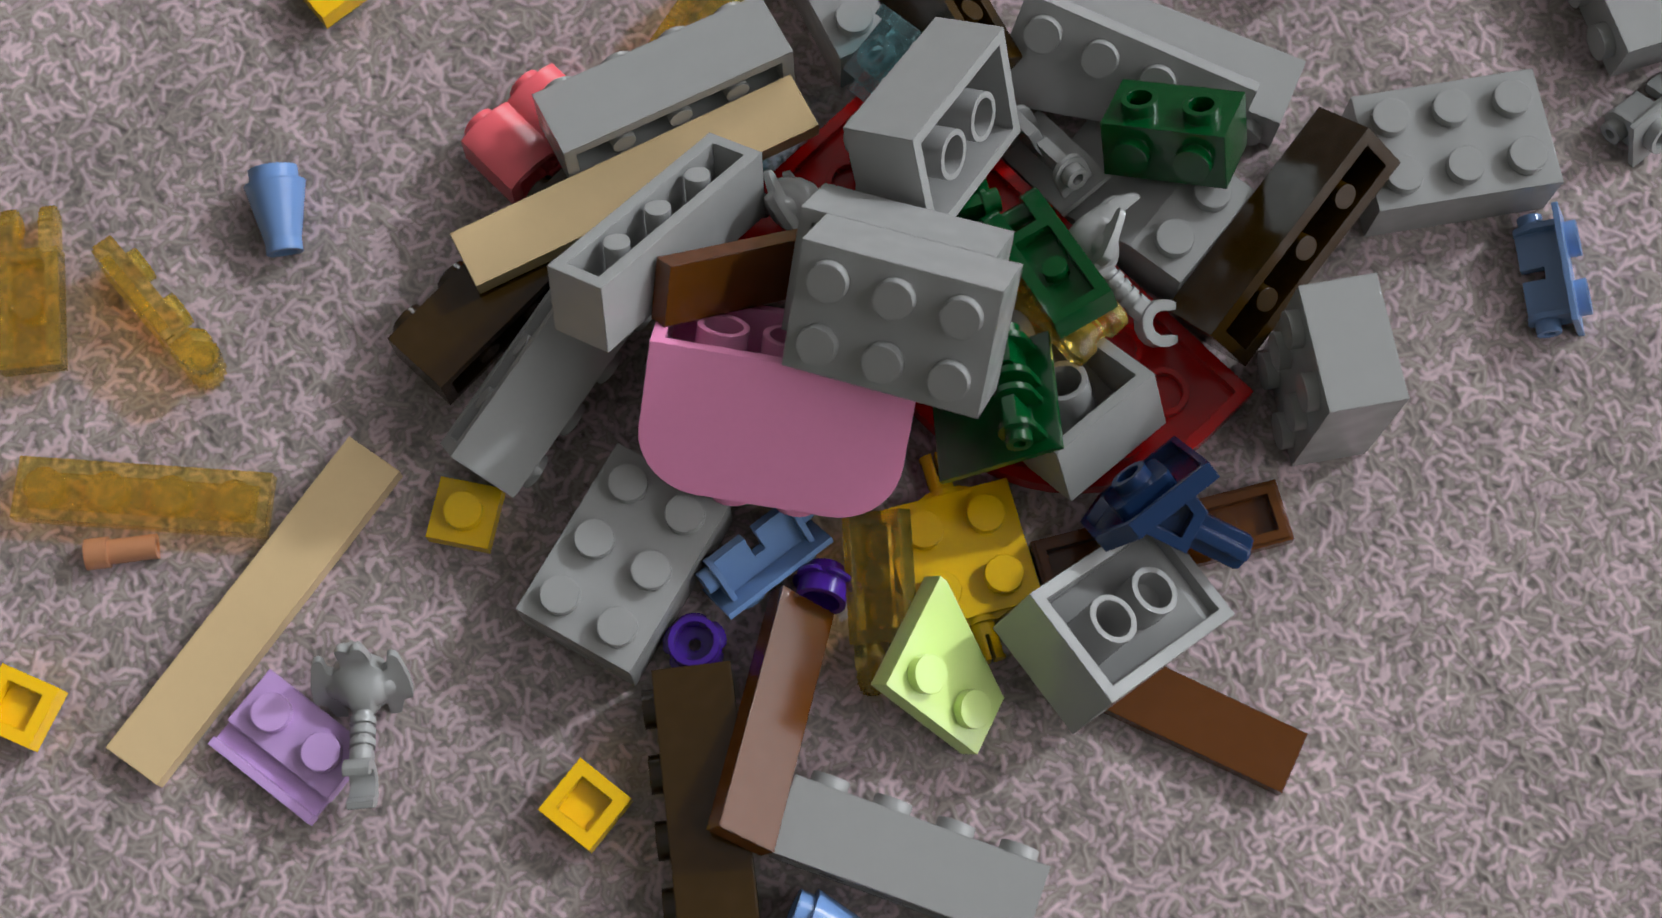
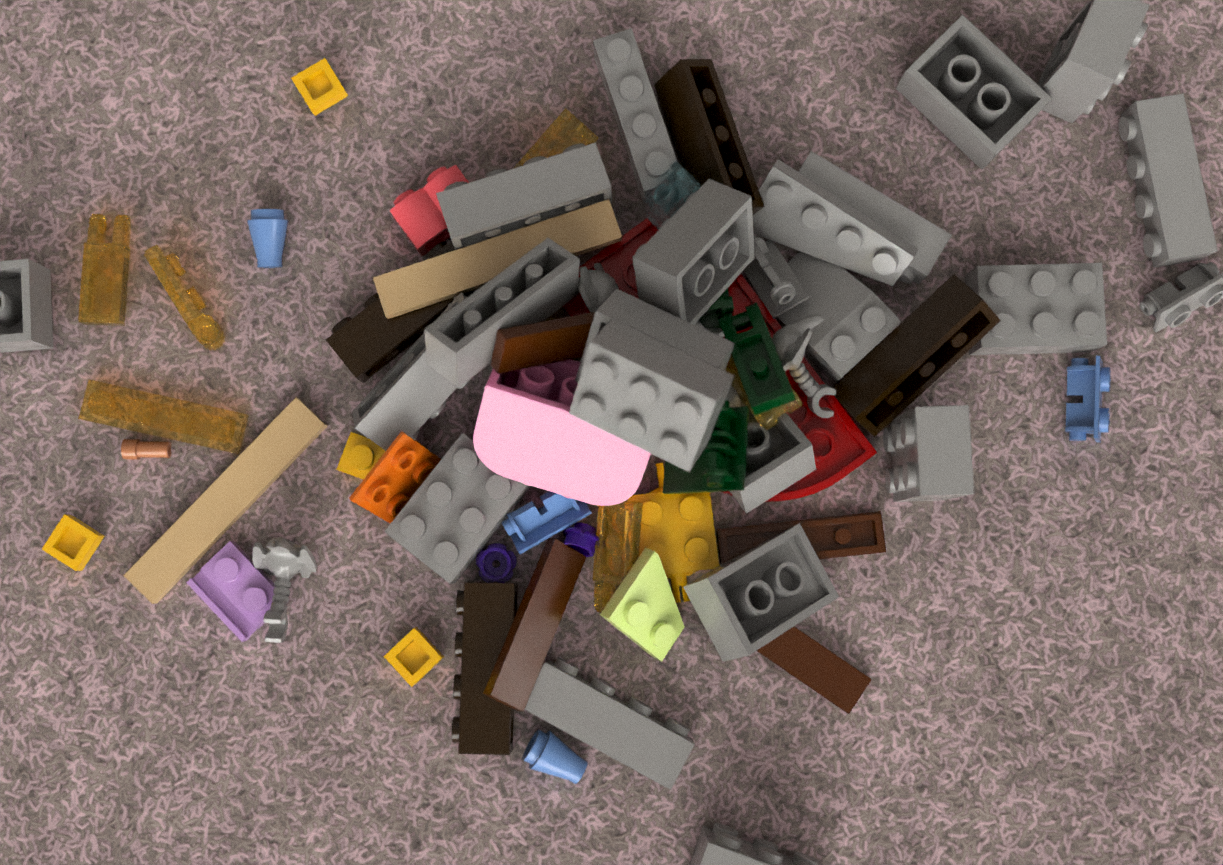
camera: 15 degrees right, 10 degrees up
dark blue piece [1080,436,1254,569] -> none
dark green brick [1100,79,1247,189] -> none
none -> orange hinge [349,431,441,524]

